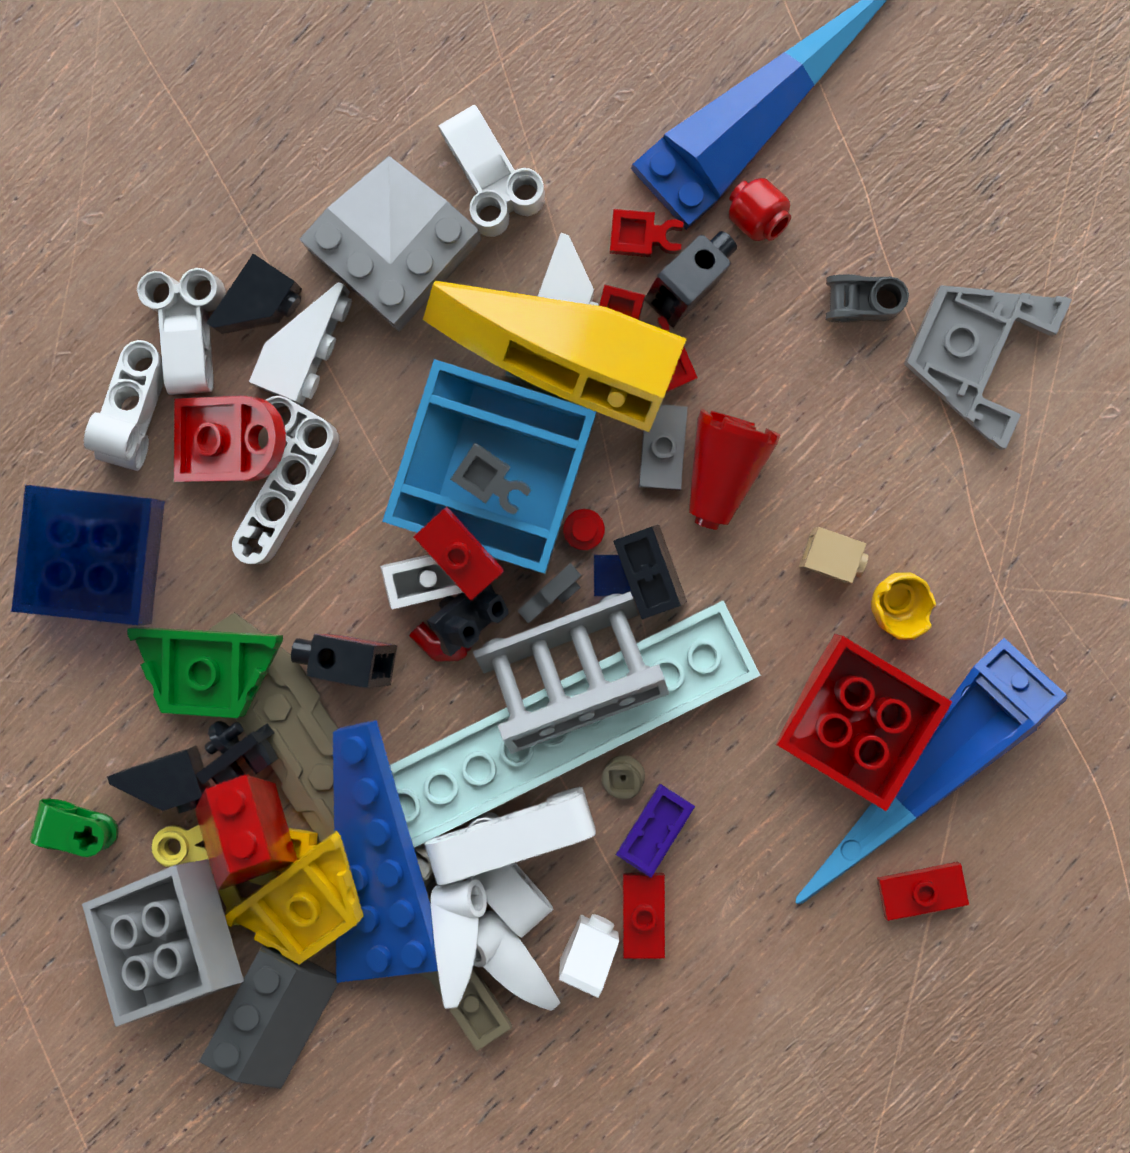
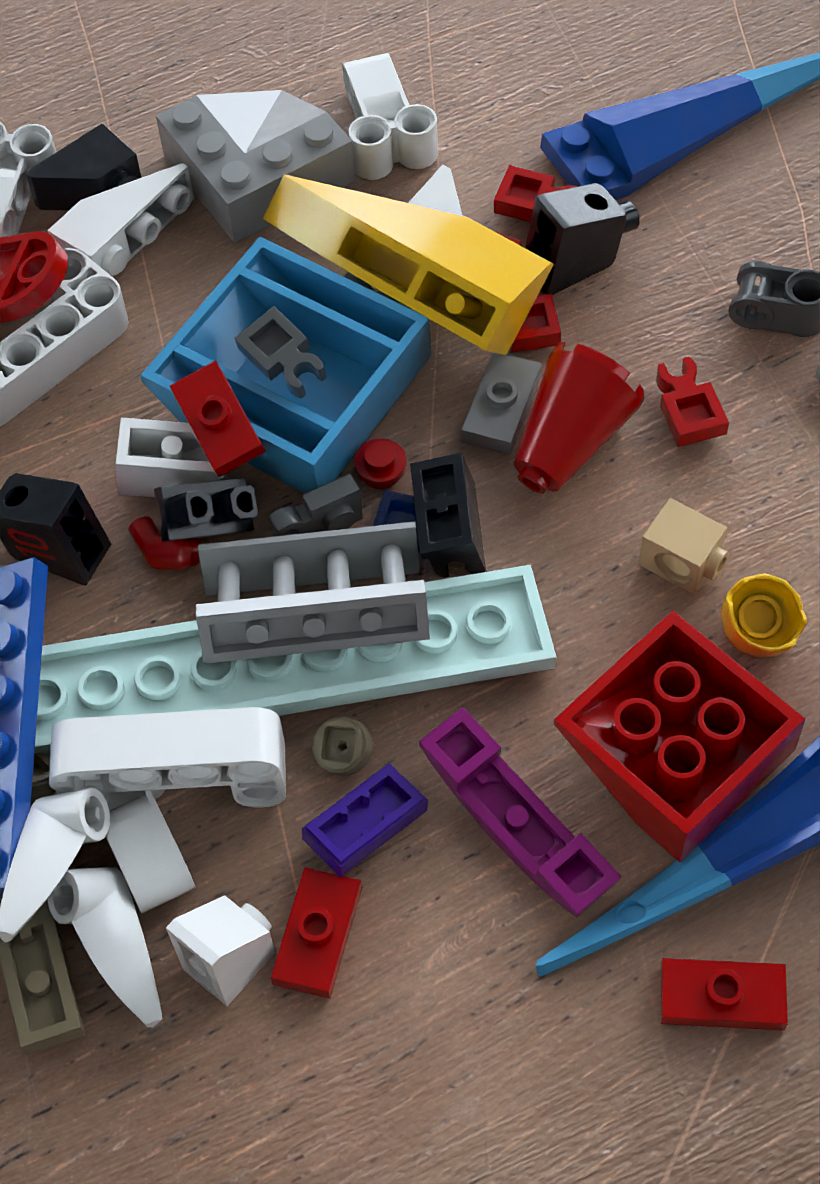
camera: 20 degrees right, 30 degrees down
red head [729,178,791,241] -> none
none -> magenta slope [419,707,622,918]
none -> red plate [656,356,729,447]

